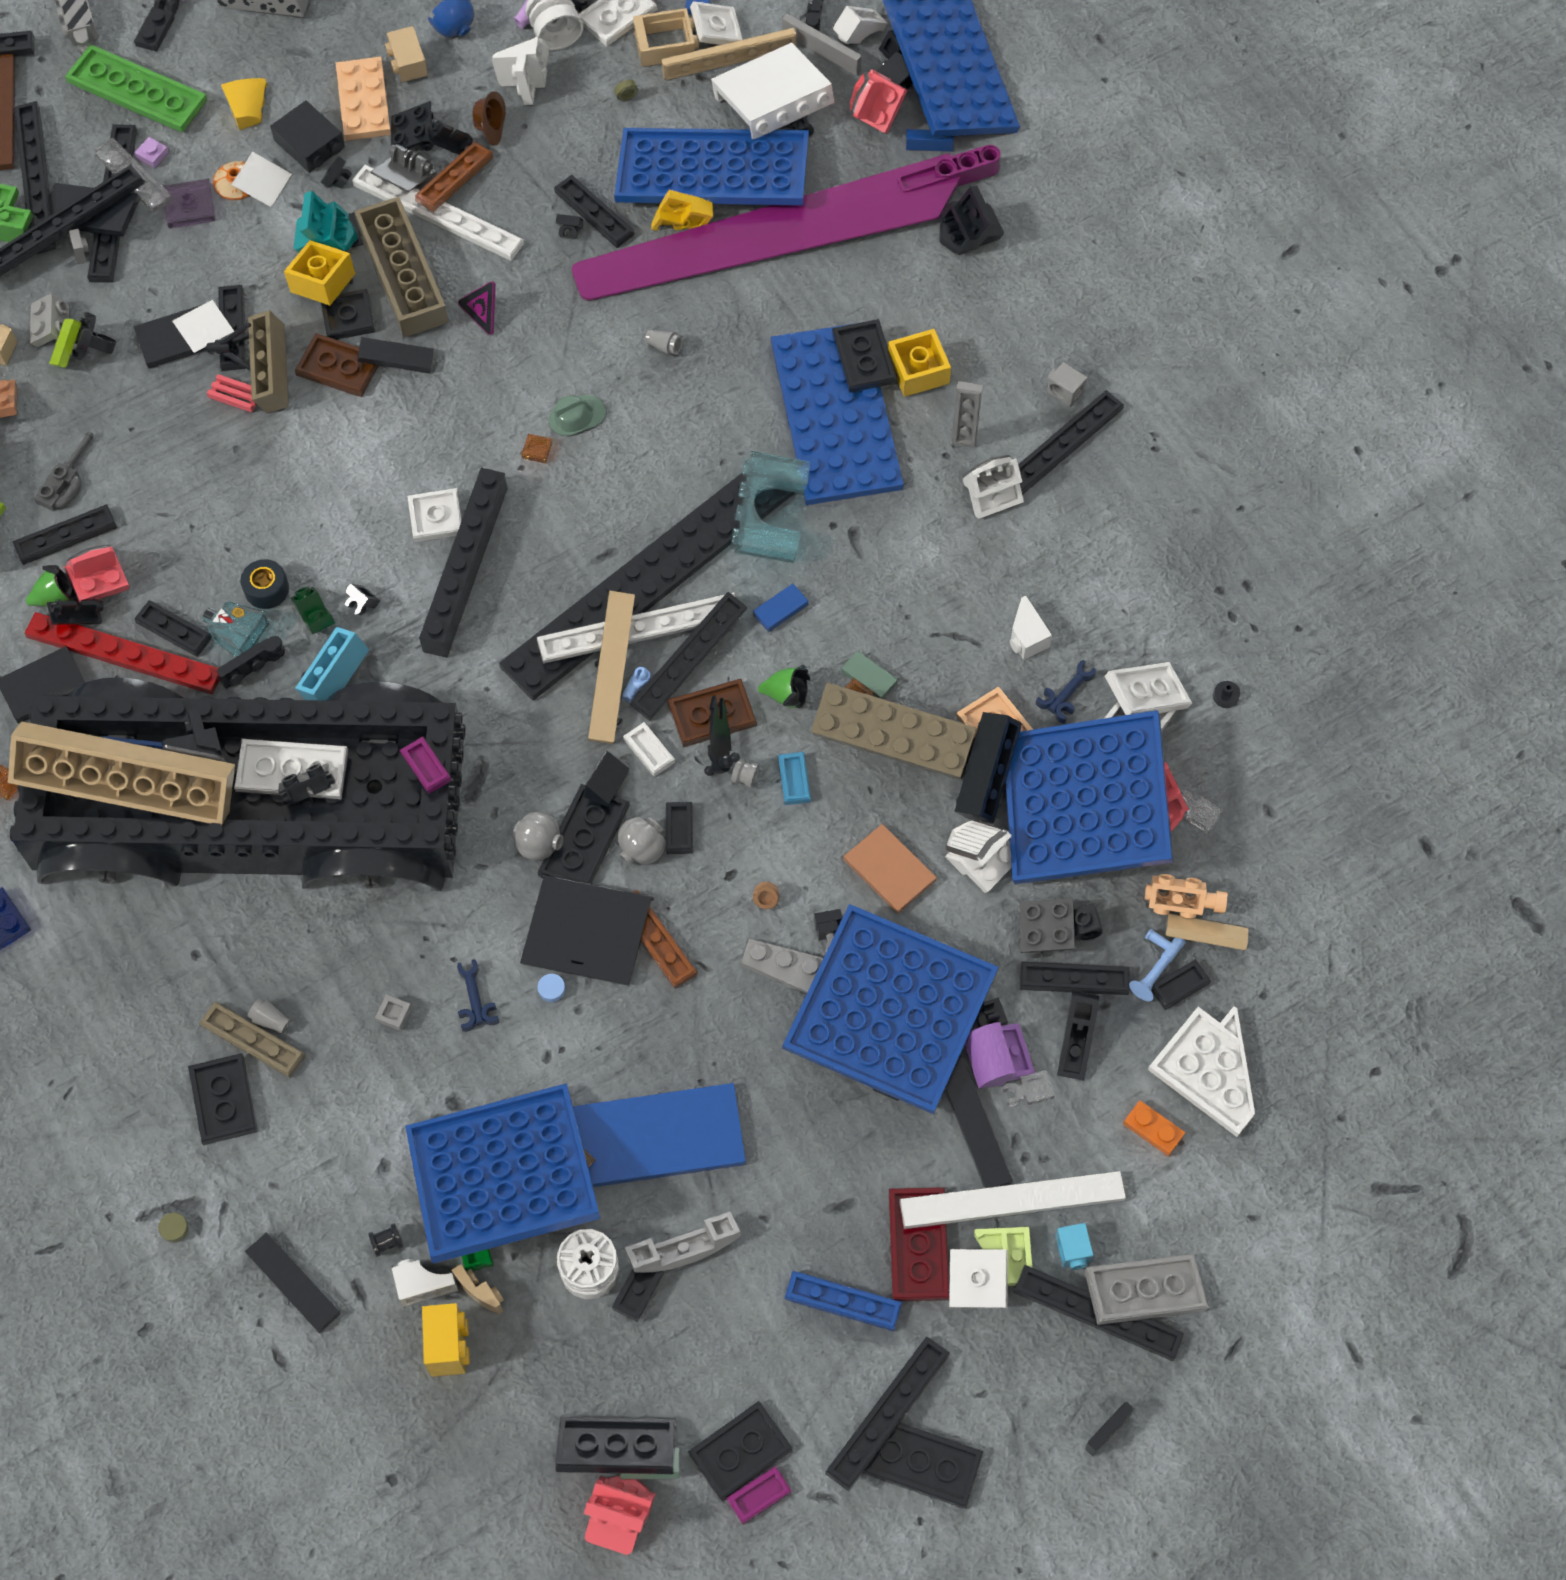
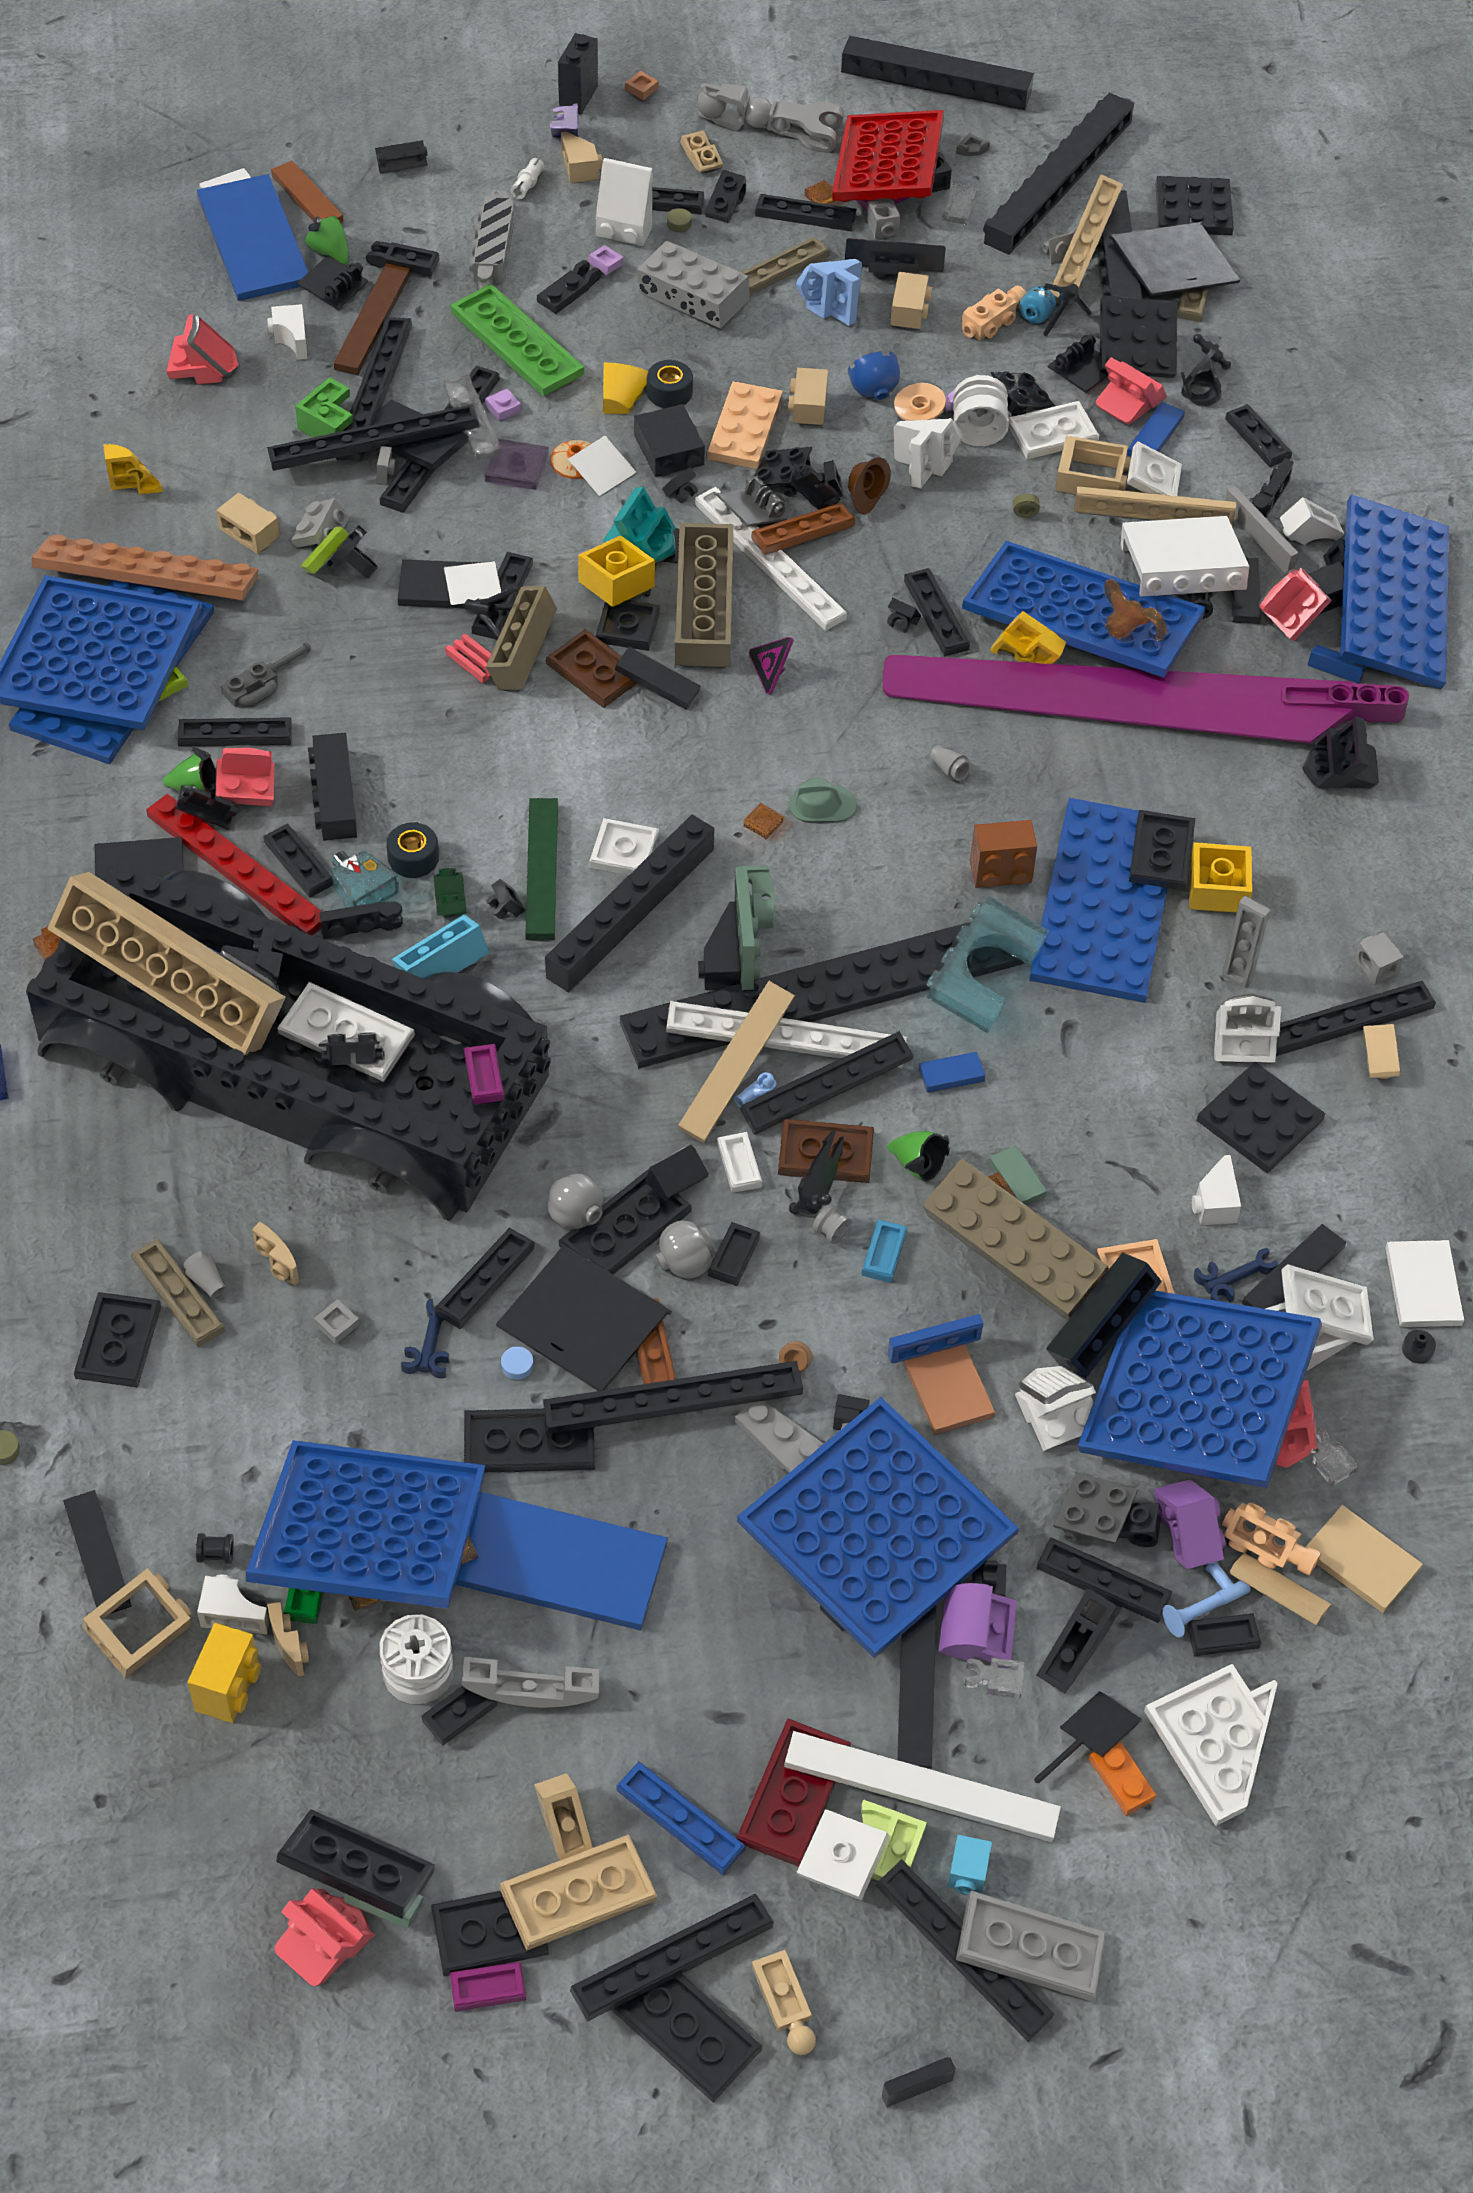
camera: 20 degrees right, 10 degrees down
none -> tan window [82,1568,191,1679]
none -> tan slope [252,1221,299,1286]
none -> black brick [308,732,357,841]
none -> black tile [435,1227,535,1329]
none -> black tile [464,1408,595,1473]
none -> tan tile [499,1835,657,1951]
none -> dark green tile [525,798,558,940]
none -> tan slope [534,1773,593,1861]
none -> black plate [543,1361,803,1434]
none -> black wheel [647,360,693,408]
none -> black slope [698,901,741,990]
none -> sand green plate [734,866,776,990]
none -> tan plate [752,1950,816,2055]
none -> black tile [818,460,843,497]
none -> blue tile [887,1314,983,1364]
none -> light nougat dish [894,383,946,421]
none -> dark orange brick [970,820,1038,888]
none -> black piece [1034,1691,1142,1783]
none -> clear orange piece [1104,579,1167,641]
none -> medium lavender brick [1154,1480,1226,1569]
none -> black plate [1196,1062,1326,1174]
none -> black tile [1232,557,1261,624]
none -> black tile [1242,1224,1346,1309]
none -> tan tile [1305,1505,1423,1613]
none -> tan slope [1363,1024,1400,1079]
none -> white tile [1385,1240,1464,1327]

